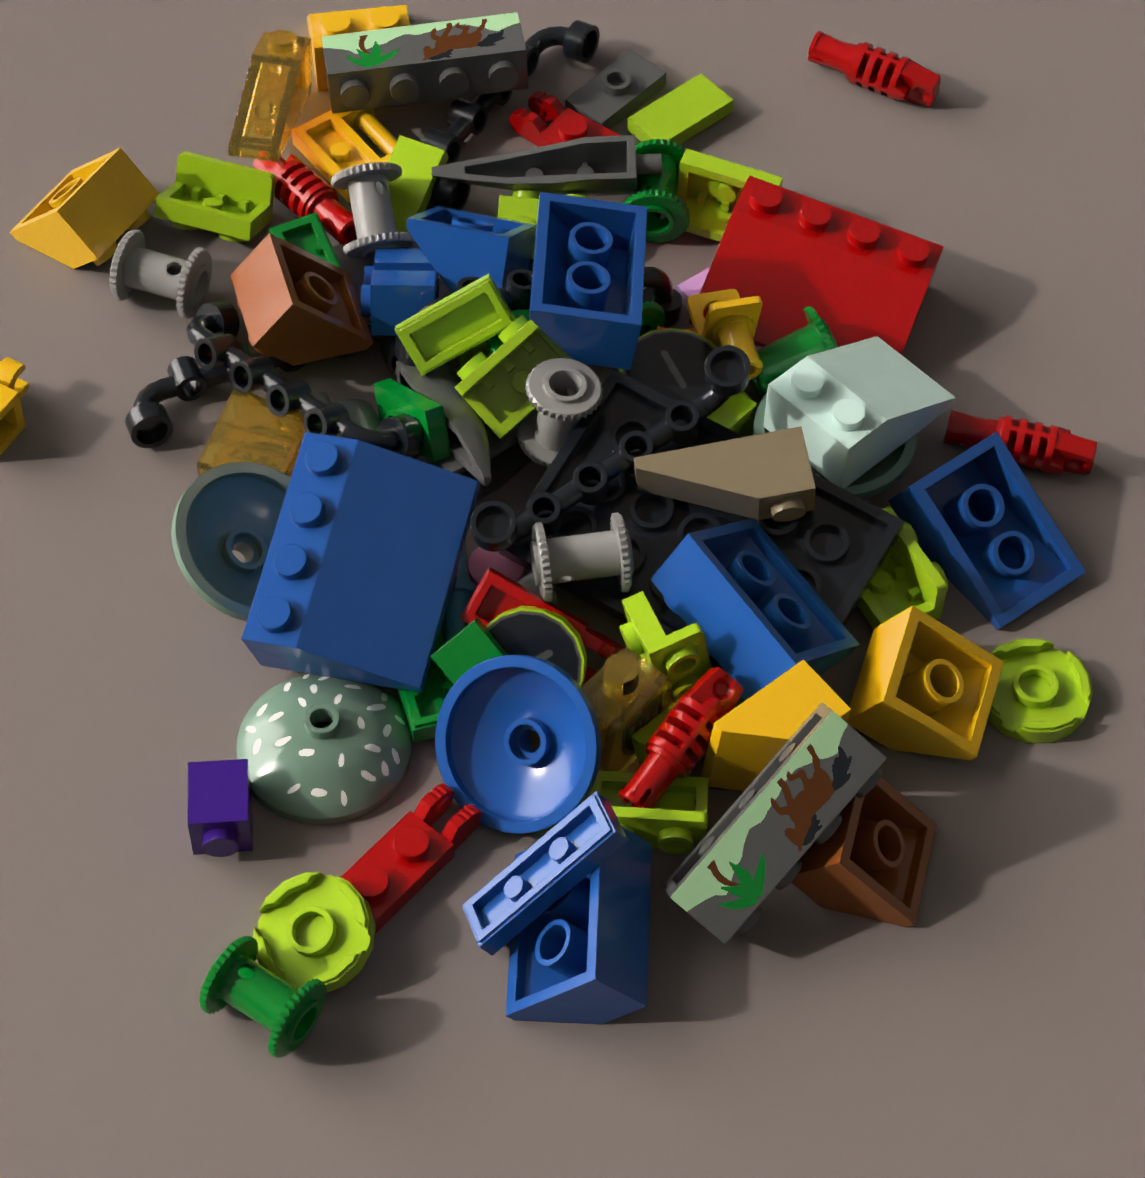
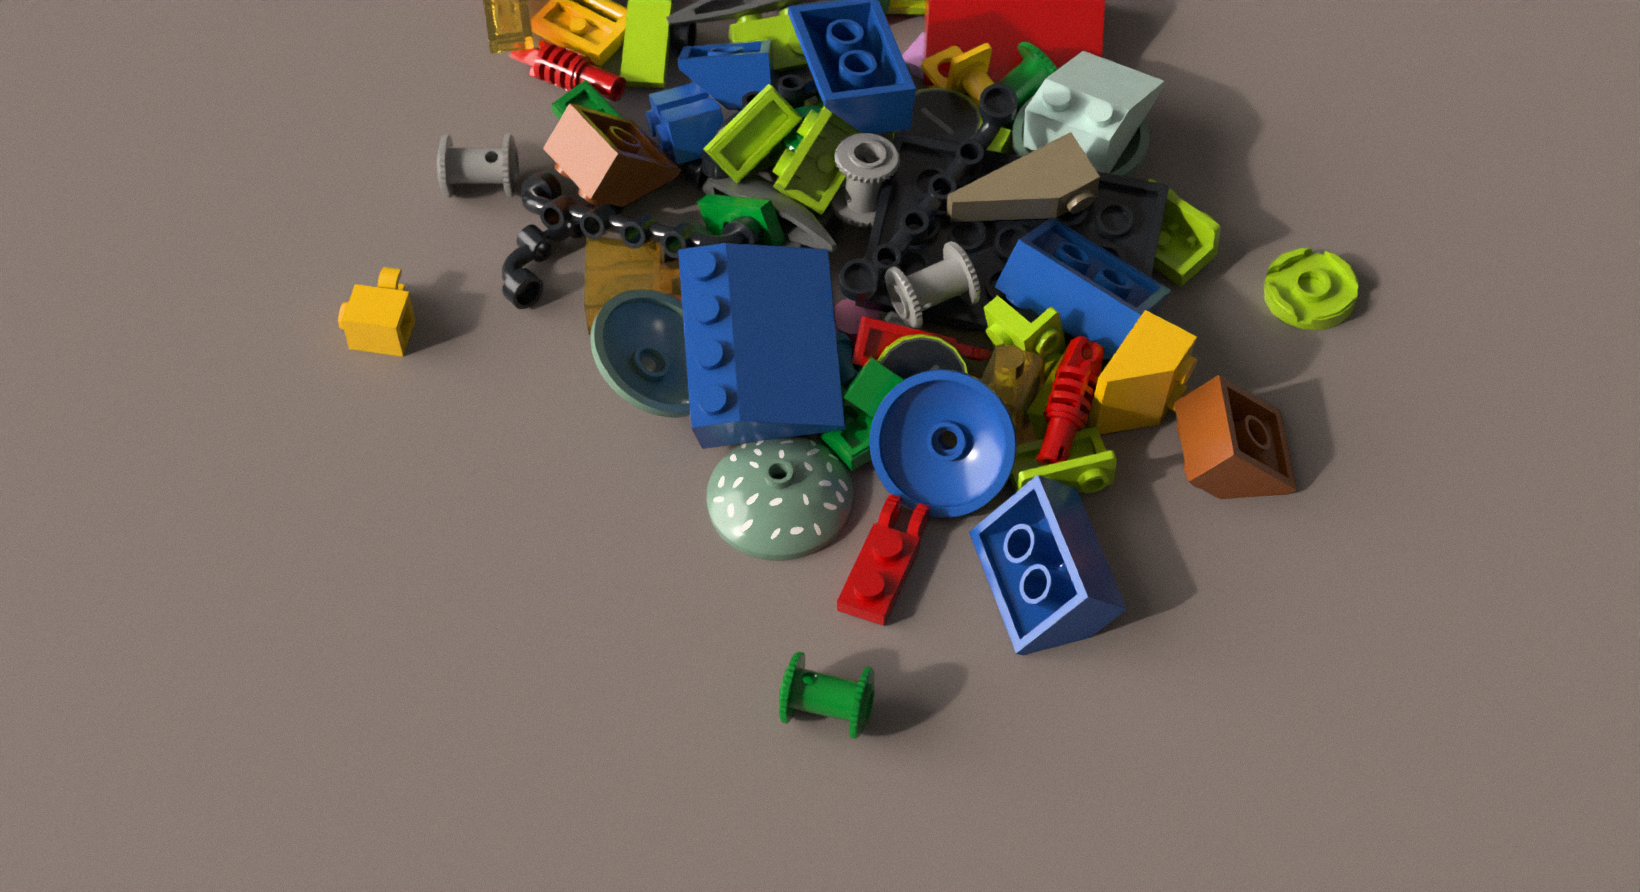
camera: 15 degrees left, 0 degrees up
yellow slope [9,147,159,269] -> none
lime bracket [154,151,276,242] -> none
dark purple brick [187,759,253,857] -> none
lime tile [253,872,376,993] -> none
light grey hose [331,162,415,259] -> none
blue tile [462,791,629,956] -> none
brick [663,702,887,944] -> none
yellow slope [847,605,1004,760] -> none
blue slope [887,432,1086,630] -> none
red hinge [944,410,1097,475] -> none

